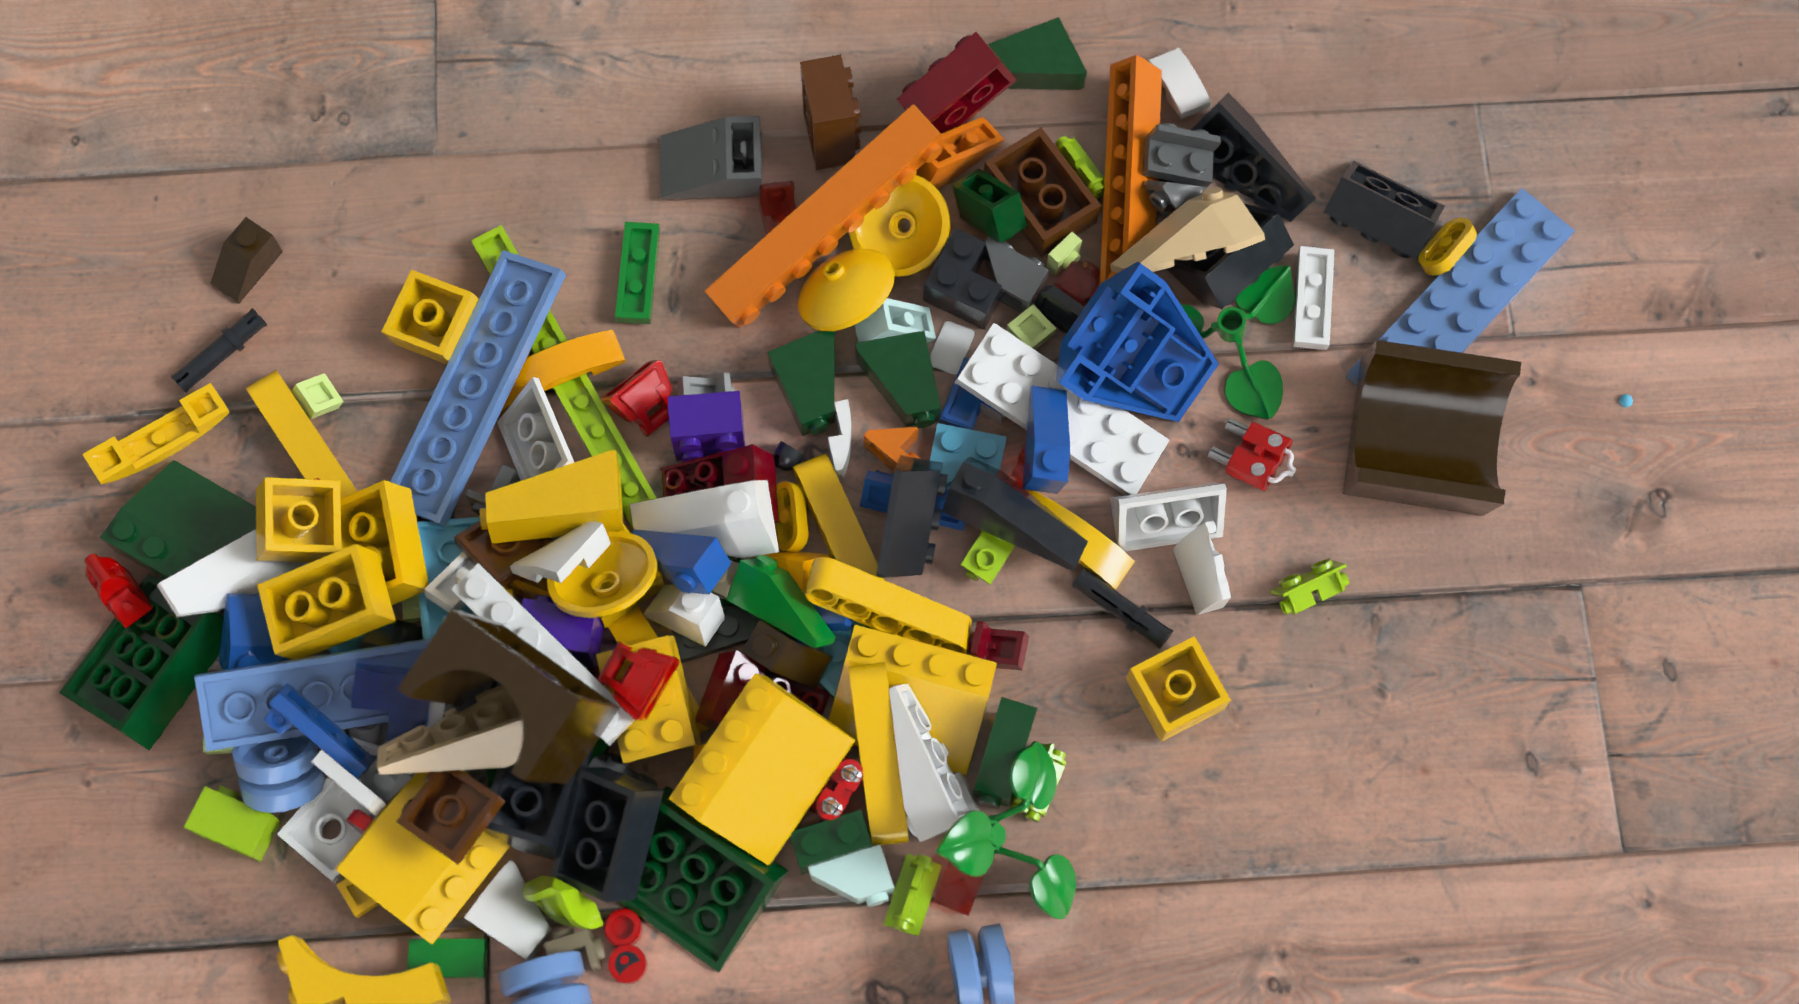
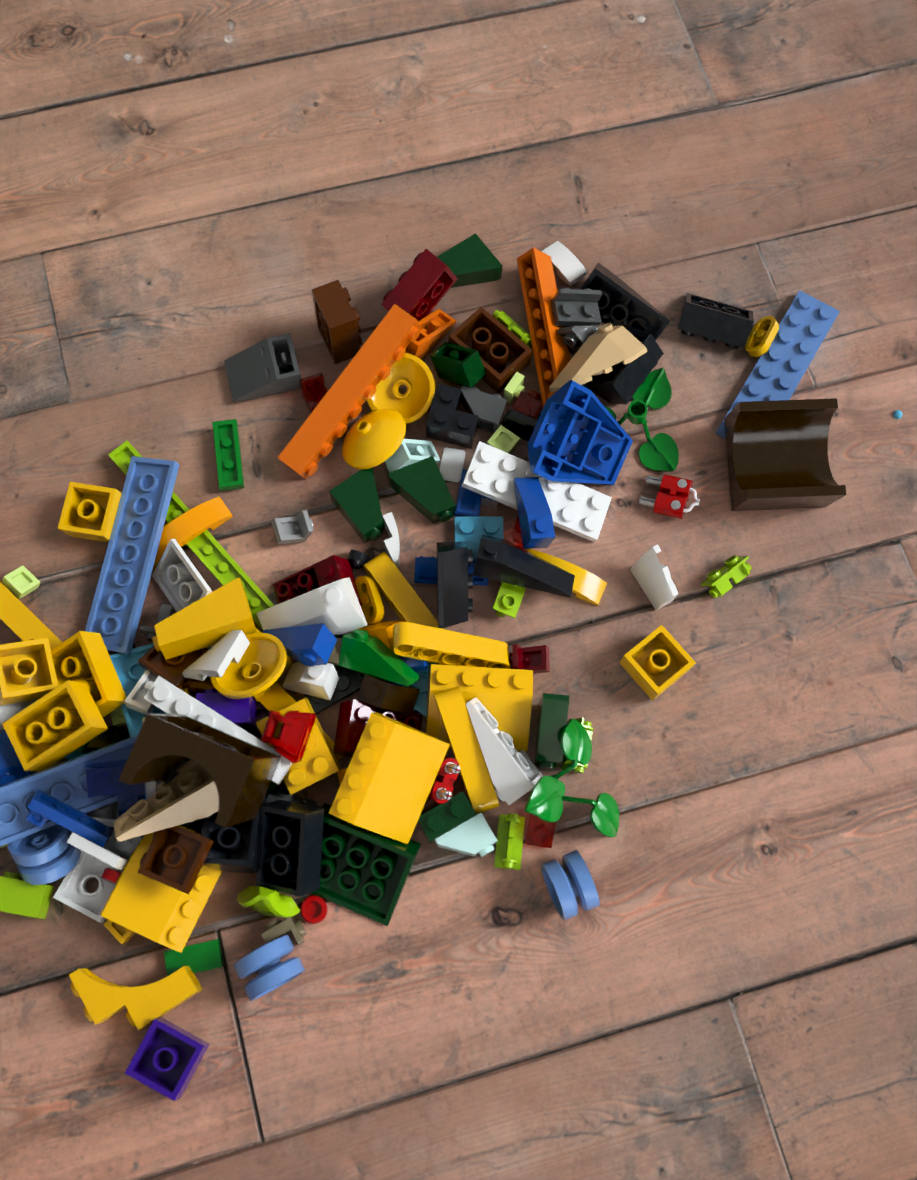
camera: 15 degrees left, 0 degrees up
white slope [464,860,552,961] -> none
red piece [602,360,672,437] -> none
red tile [608,945,647,984] -> none
dark purple brick [668,390,746,462] -> none
orange slope [864,427,919,472] -> none
black pin [1072,568,1174,649] -> none
white slope [1110,482,1227,552] -> none
white plate [1292,246,1335,350] -> none

